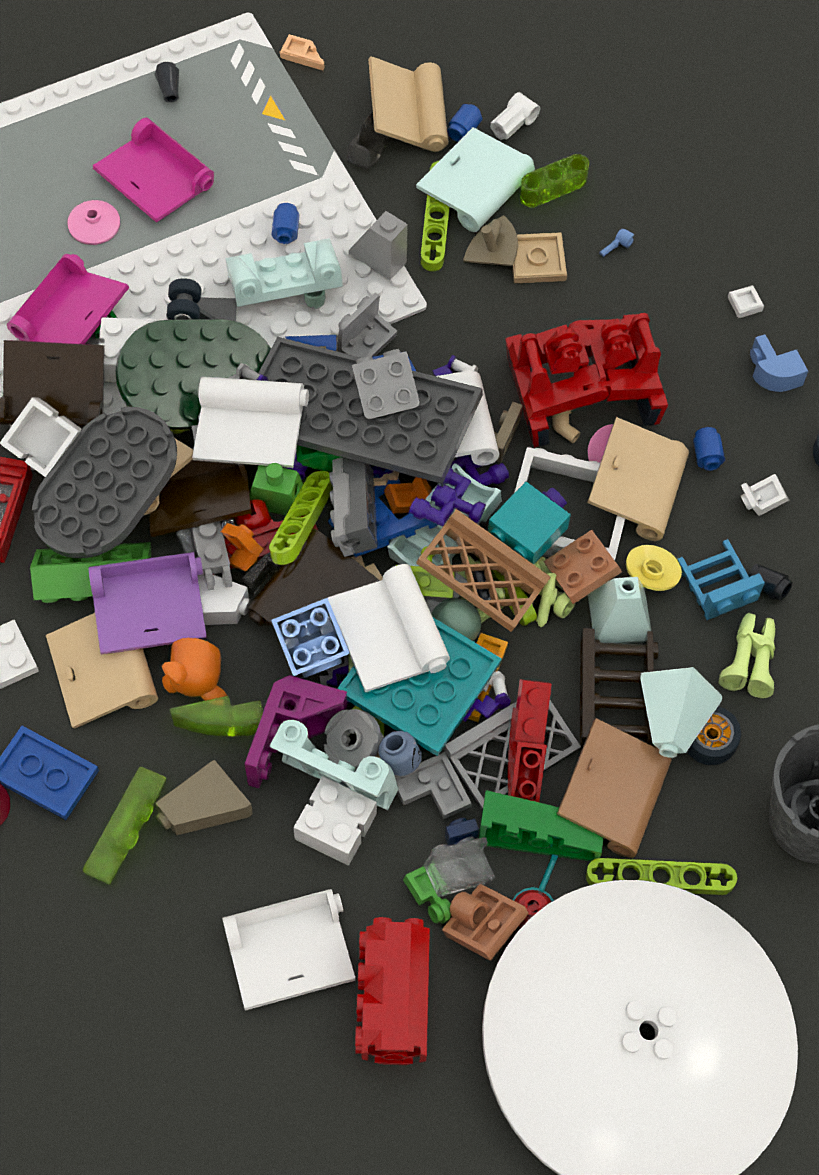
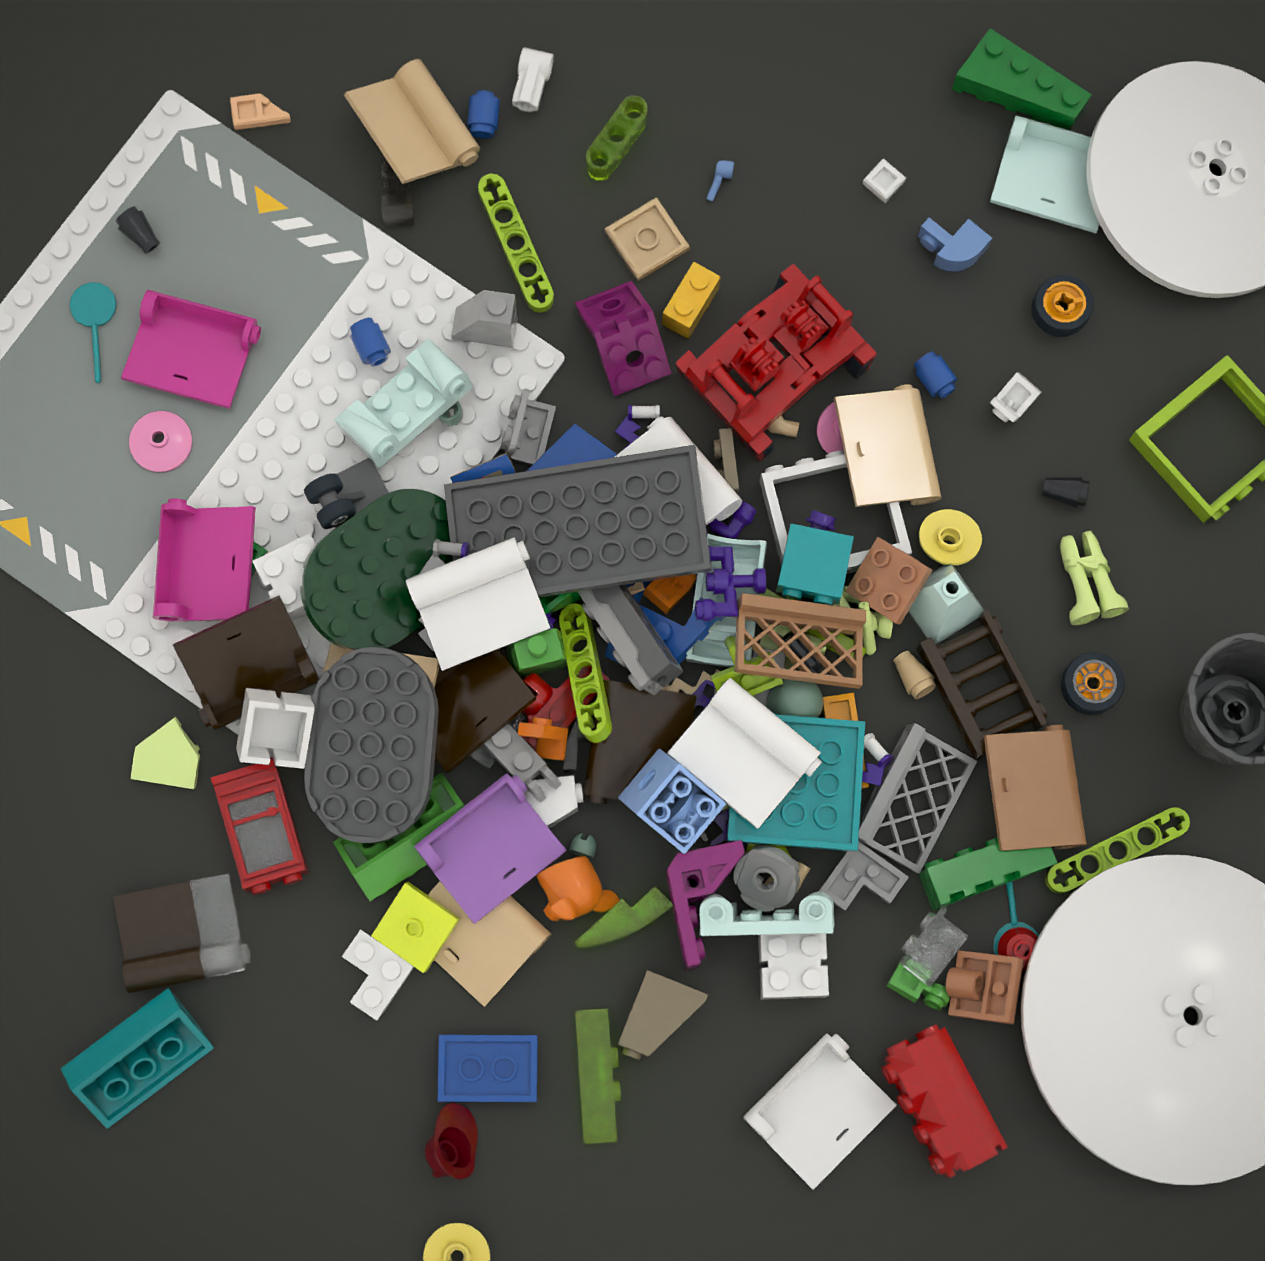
camera: 30 degrees left, 15 degrees up
light grey bracket [352,349,420,419] -> none
sand blue head [378,731,422,776] -> none
light aqua door [416,127,535,232] -> none
dark blue plate [445,818,479,848] -> none
dark tan shield [463,215,518,266] -> none
red slope [508,679,552,802] -> none
light aqua slope [640,667,722,758] -> none
dark azure plate [677,539,765,620] -> none
none -> teal piece [69,282,117,383]
none -> neon yellow plate [371,882,461,973]
none -> sand green hinge [569,833,597,859]
none -> magenta bracket [575,281,672,396]
none -> yellow piece [662,262,721,339]
none -> tan cone [893,651,936,699]

